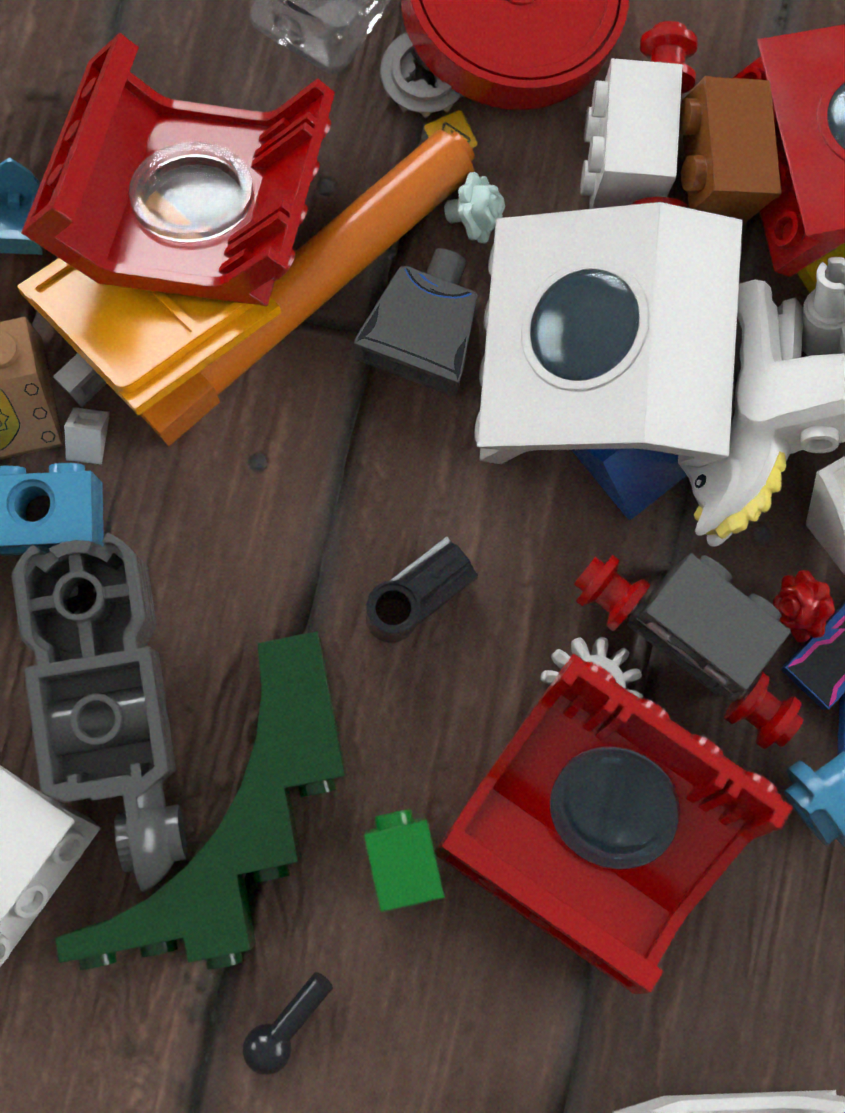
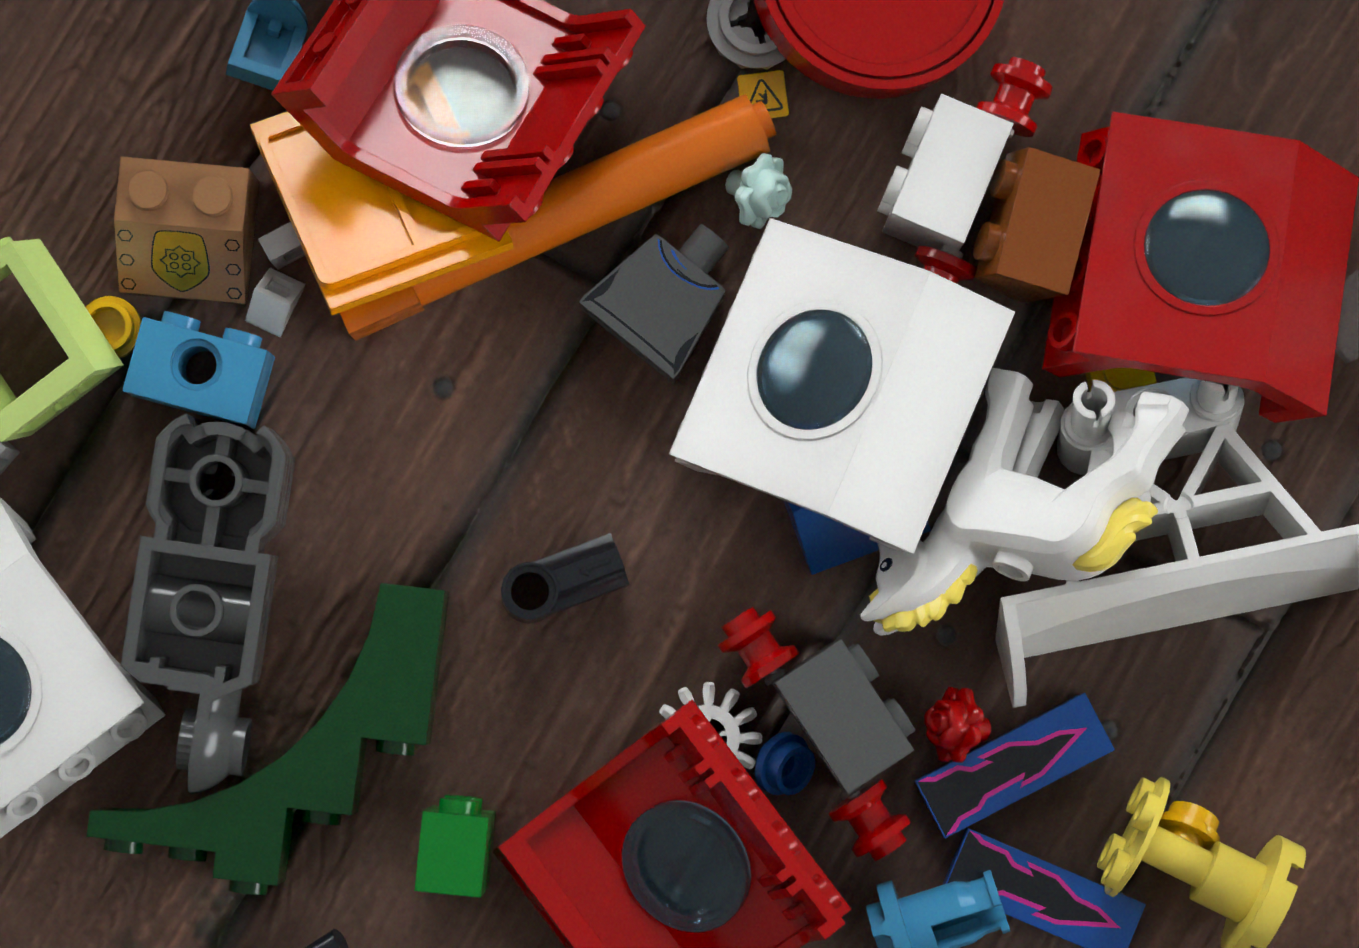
camera: 20 degrees right, 5 degrees up
none -> blue plate [755,732,815,795]

